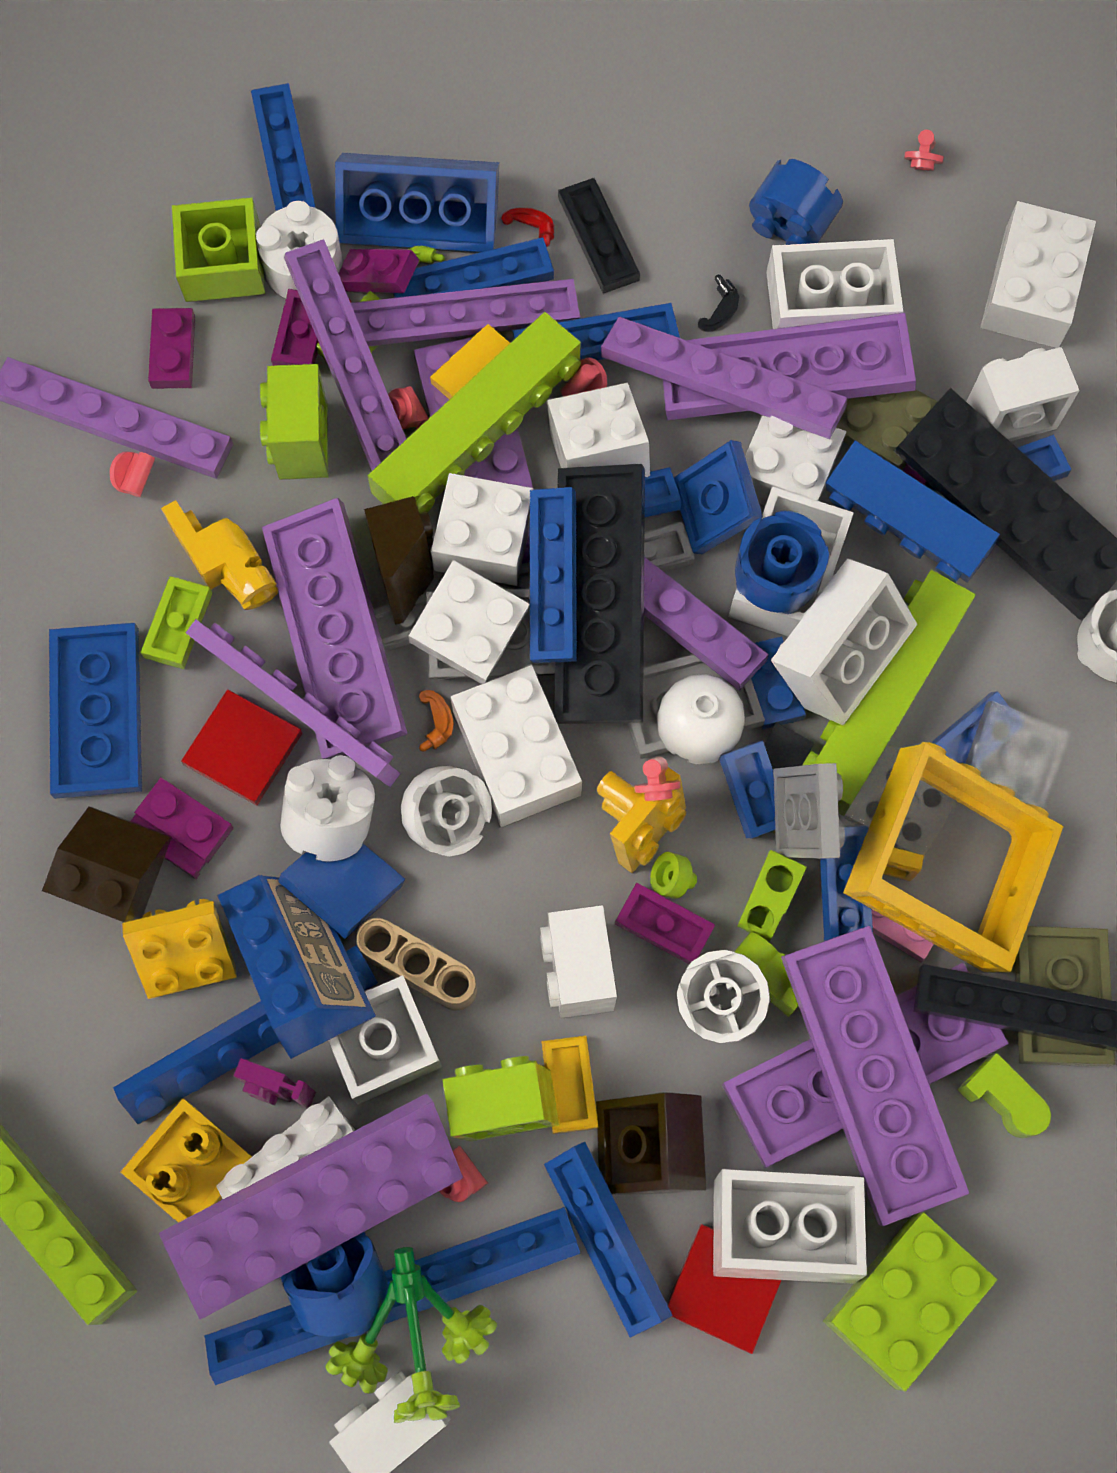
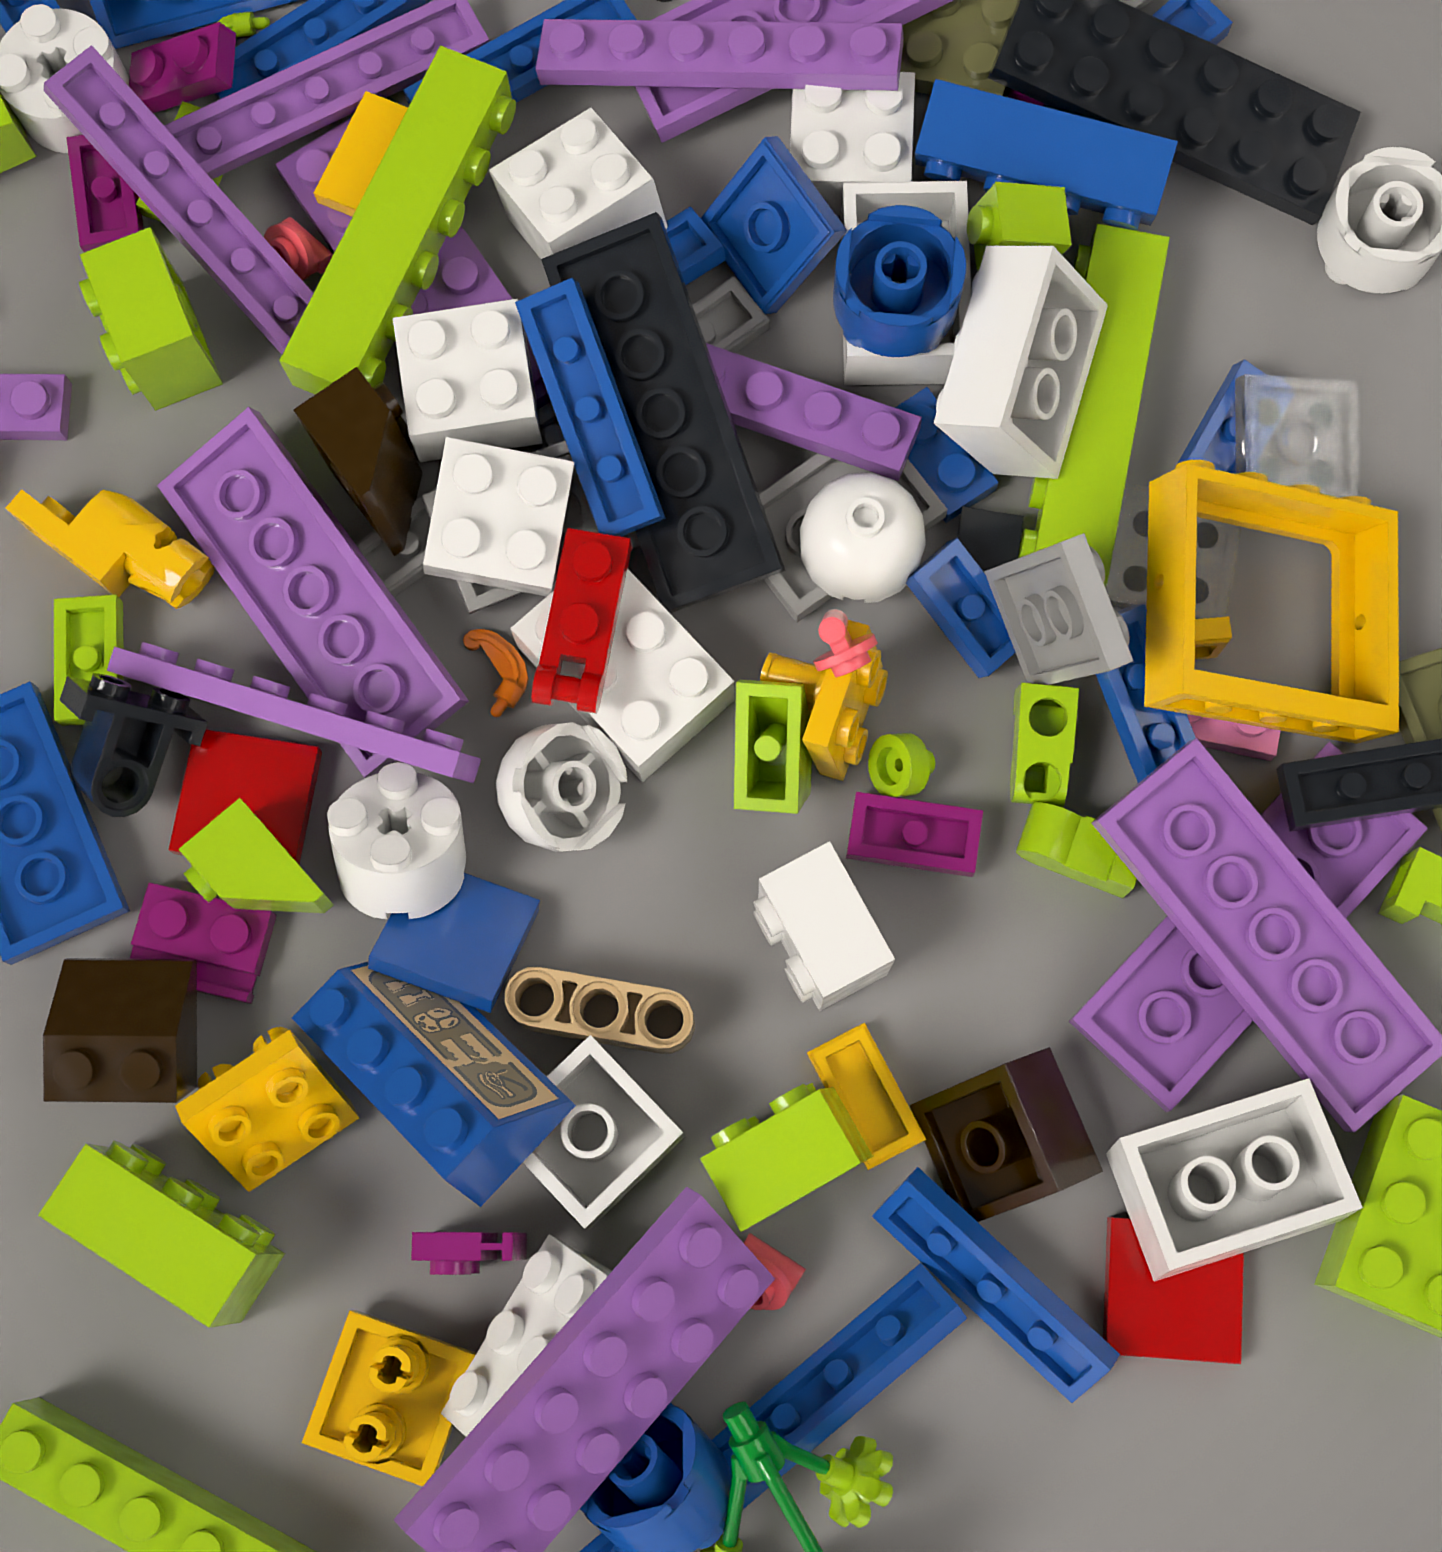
camera: 15 degrees left, 5 degrees up
blue plate [113,945,378,1124] -> none
coral plate [561,358,607,397] -> none
white cylinder [677,950,770,1043] -> none
none -> lime brick [38,1140,285,1328]
none -> black pin [60,673,208,817]
none -> lime slope [178,798,334,913]
none -> red plate [531,528,632,714]
none -> lime slope [734,679,812,814]
none -> lime slope [967,182,1072,270]

